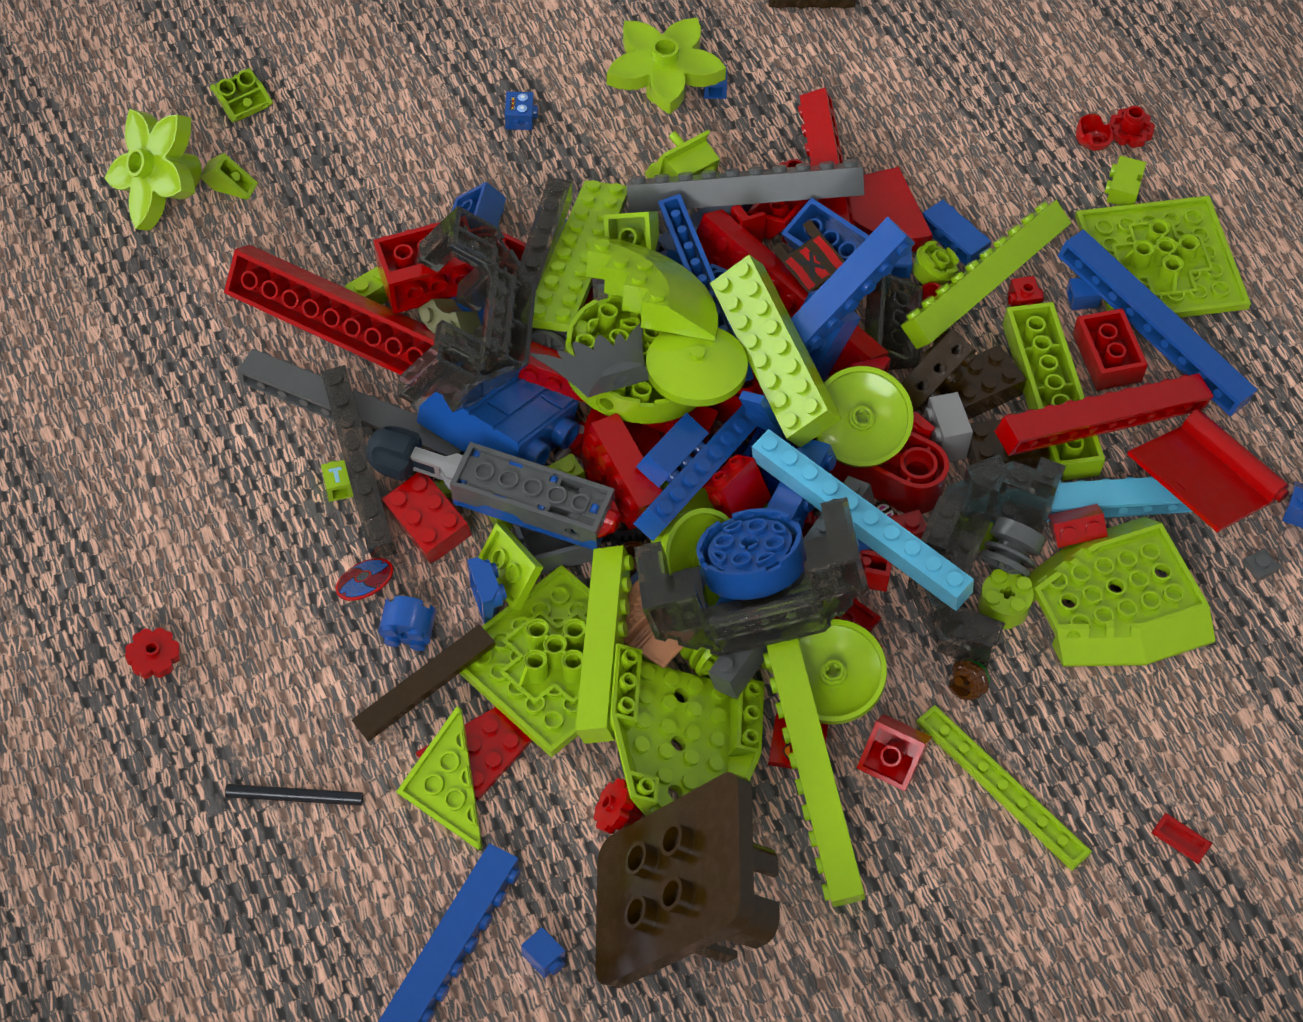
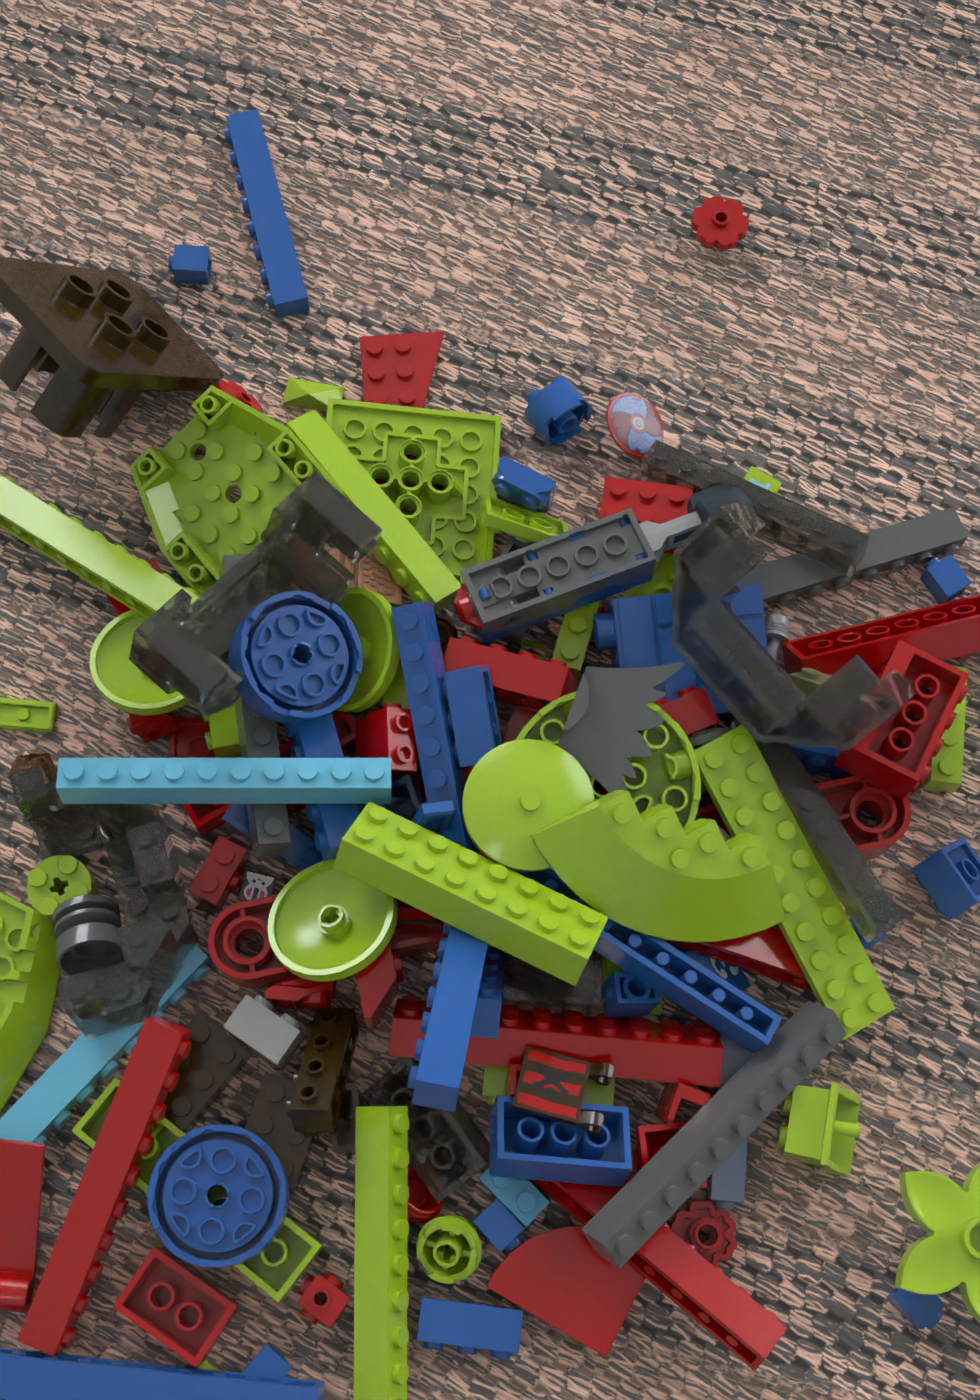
camera: 135 degrees right, 15 degrees up
black piece [225,784,363,806] -> none
dark brown tile [352,624,496,742] -> none
lime tile [396,706,483,851] -> none
lime slope [603,211,659,251] -> none
red slope [856,714,932,791] -> none
red brick [1048,504,1108,548] -> none
none -> blue brick [148,1124,290,1268]
none -> lime slope [283,378,345,412]
none -> blue brick [920,554,972,604]

